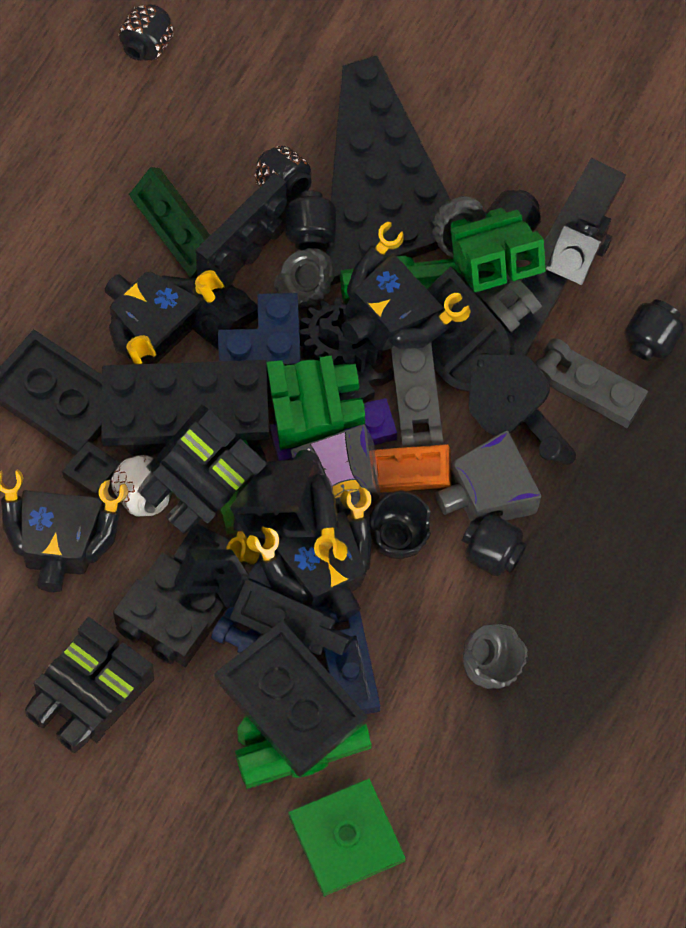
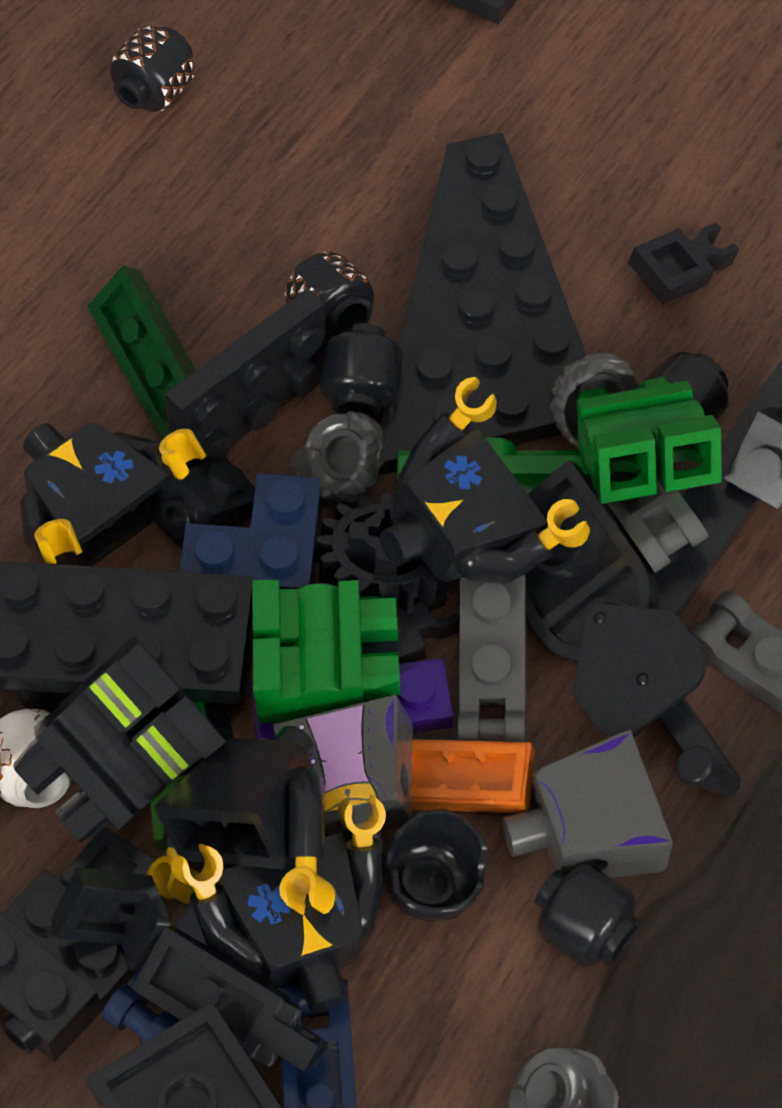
camera: 10 degrees right, 5 degrees down
none -> black plate [628,222,739,305]

